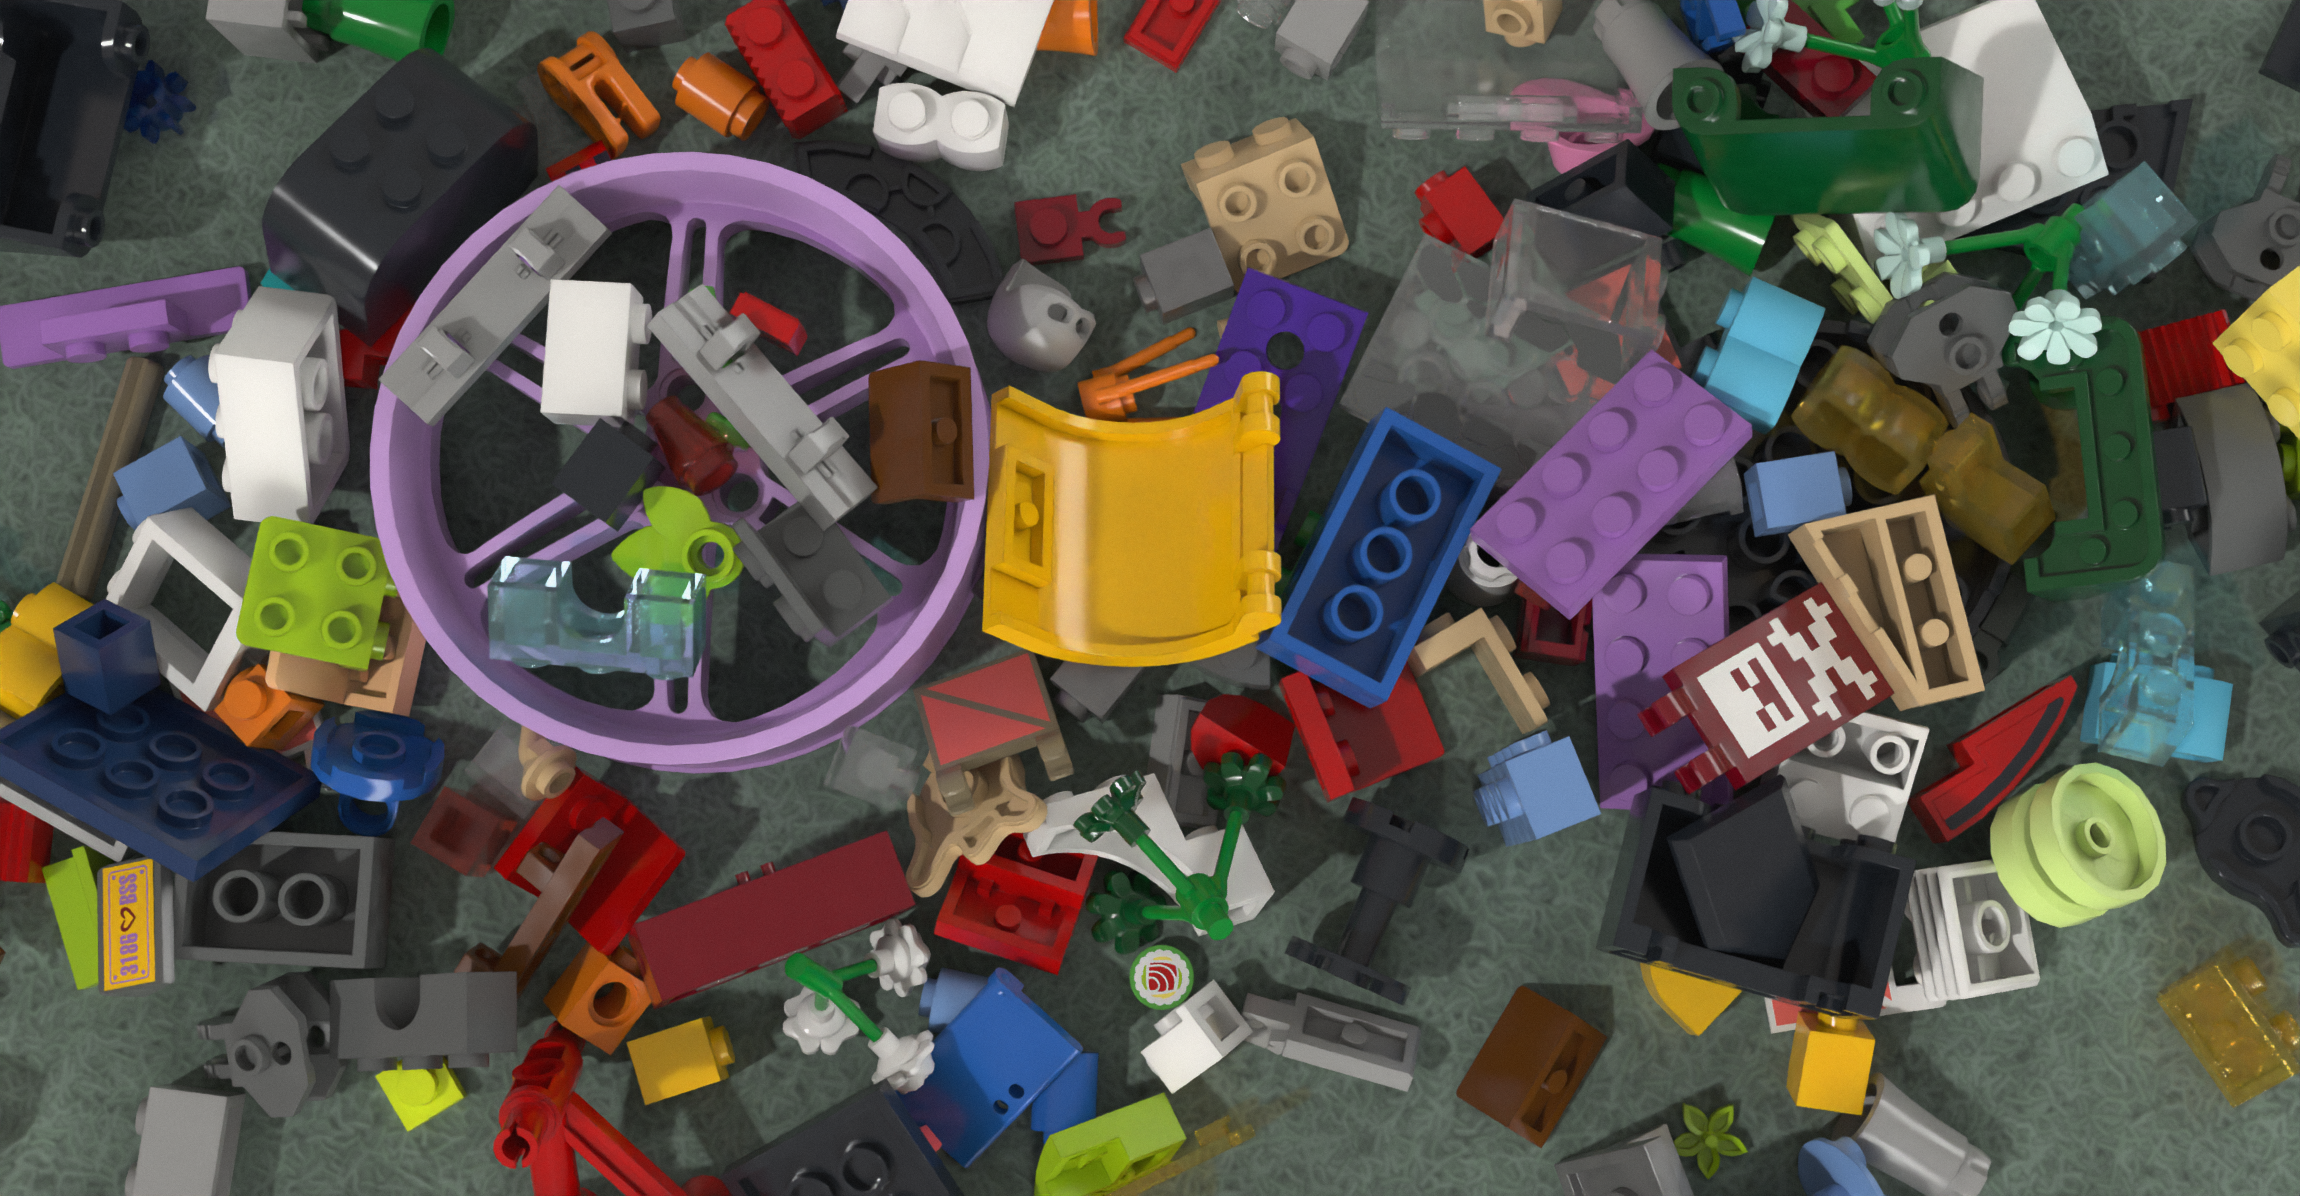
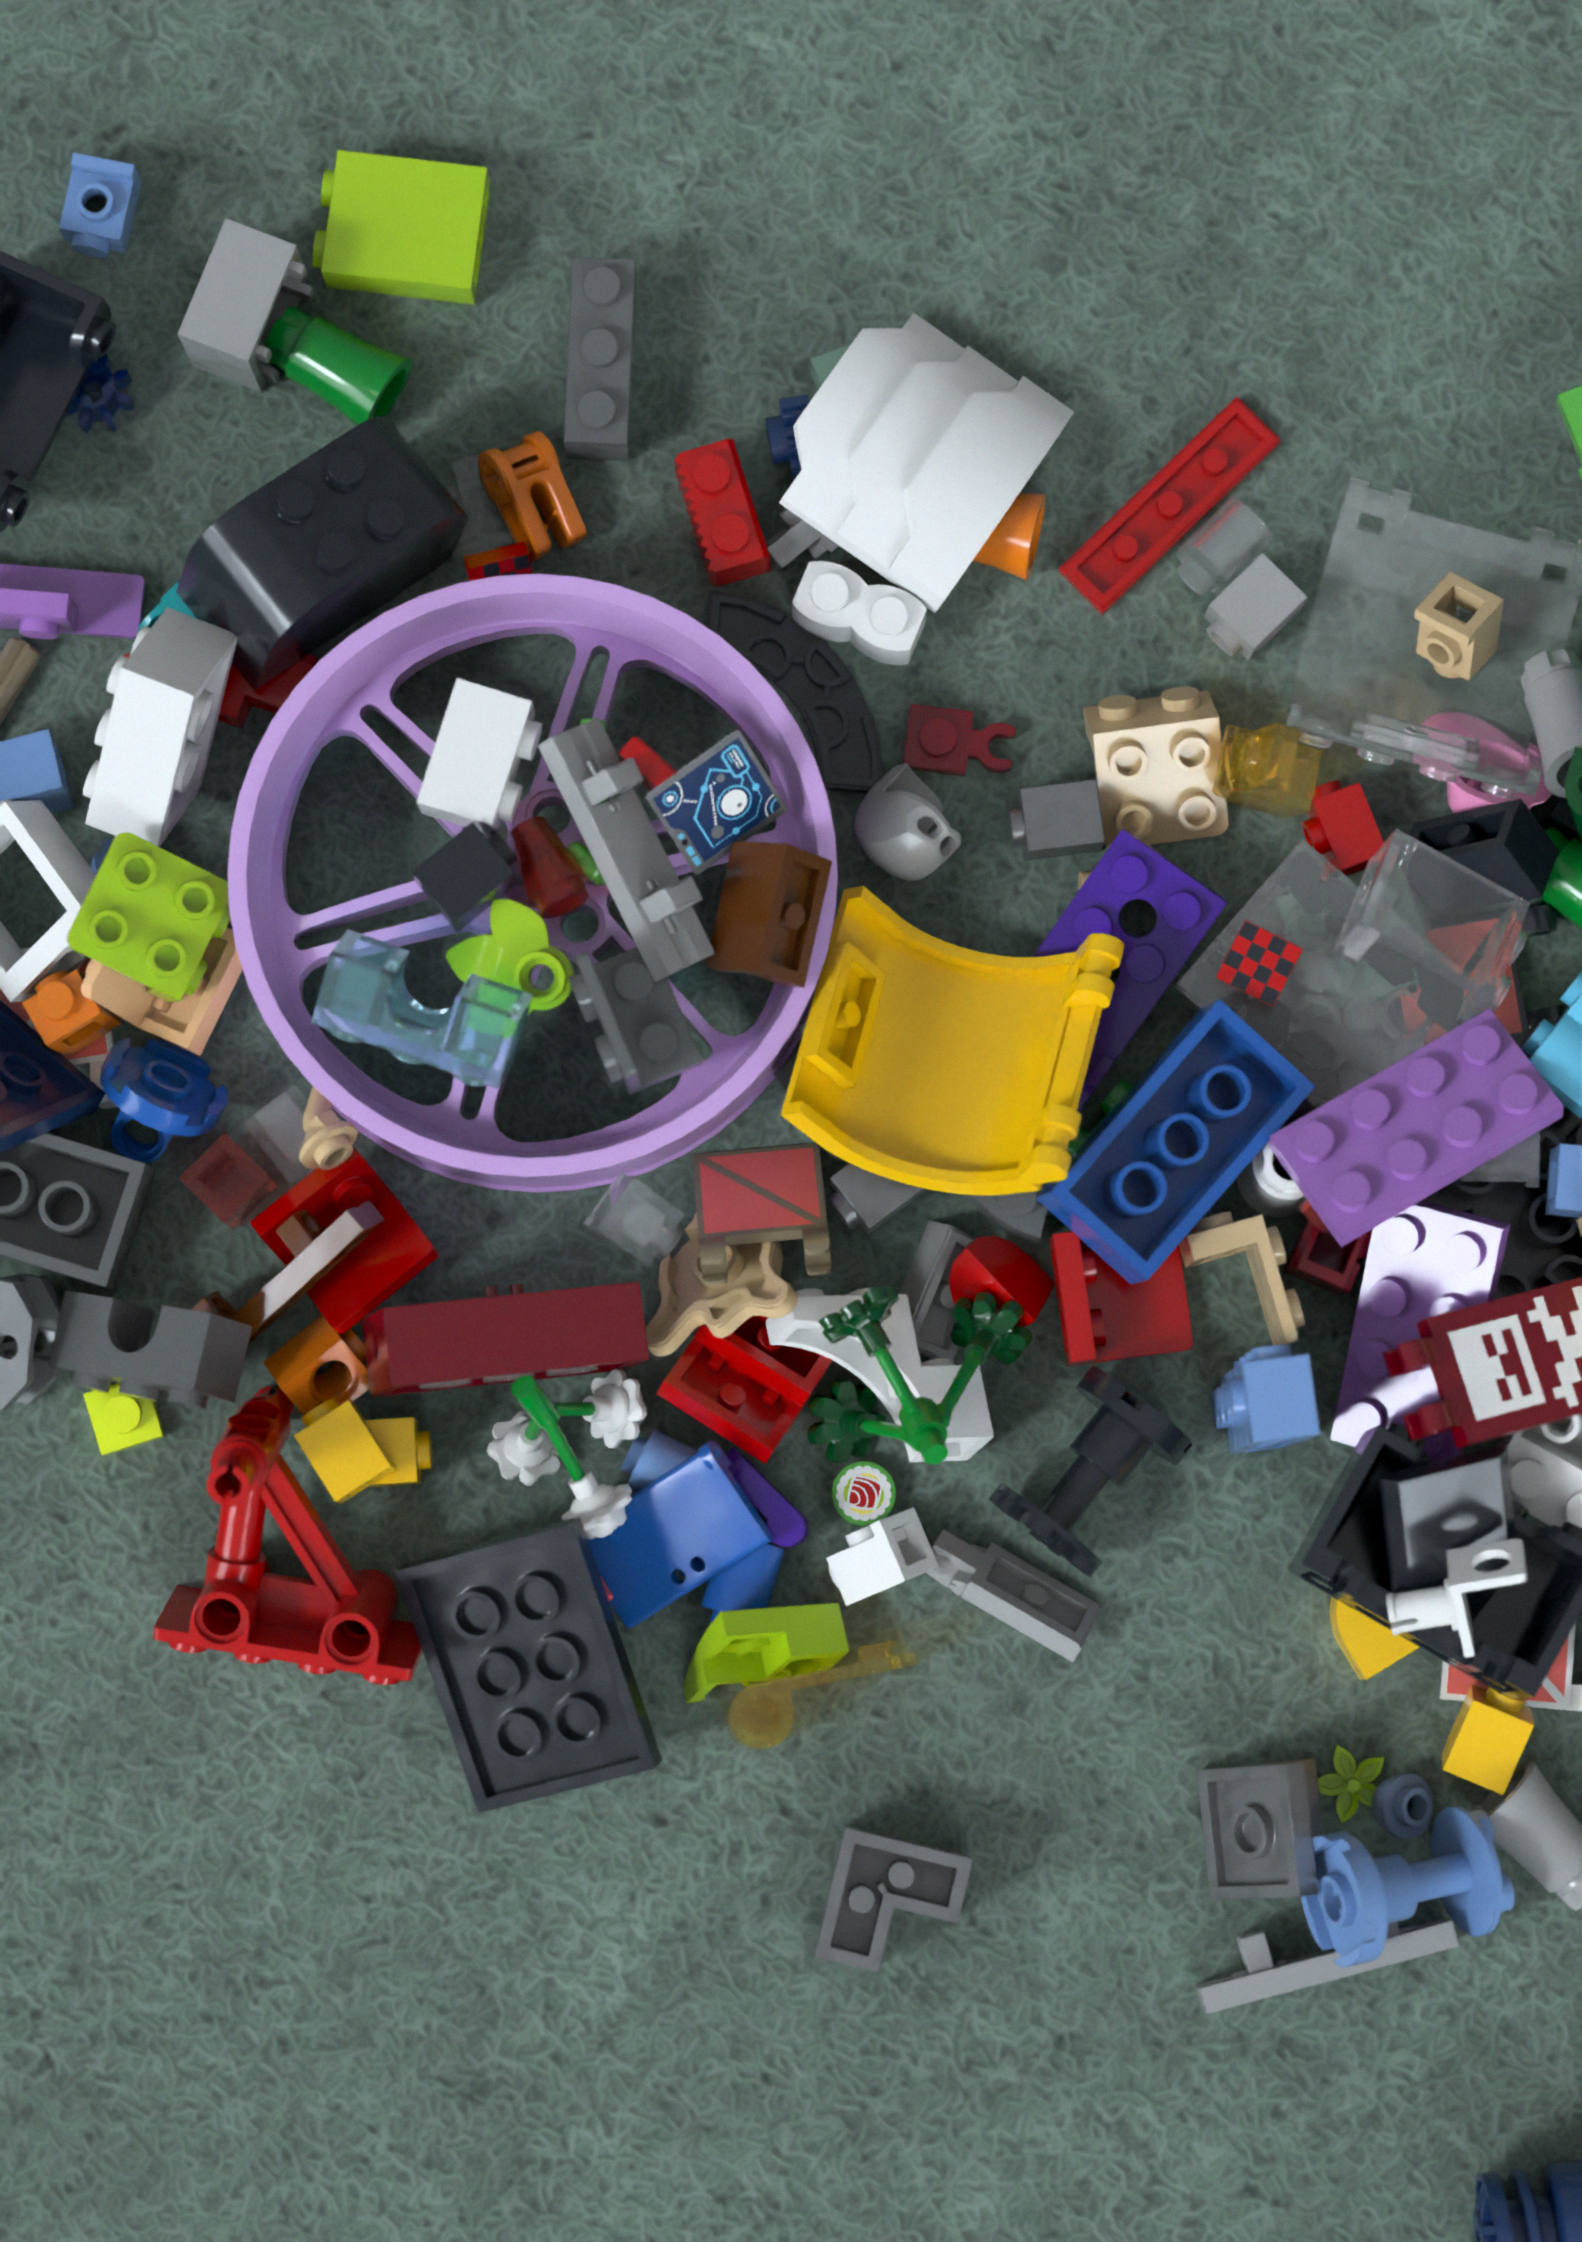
camera: 10 degrees right, 0 degrees up
medium blue brick [163,355,225,448] -> none
light grey hinge [378,185,612,427] -> none
orange brick [672,52,770,141] -> none
orange plant [1077,327,1219,423] -> none
reddish brown panel [1456,986,1607,1149] -> none
none -> yellow brick [293,1398,396,1504]
none -> sticker [646,730,787,874]
none -> dark purple plate [726,1446,809,1547]
none -> clear yellow brick [1212,723,1322,818]
none -> tile [1215,919,1304,1007]
none -> sand blue plate [1372,1773,1434,1839]
none -> white bracket [1386,1539,1527,1658]

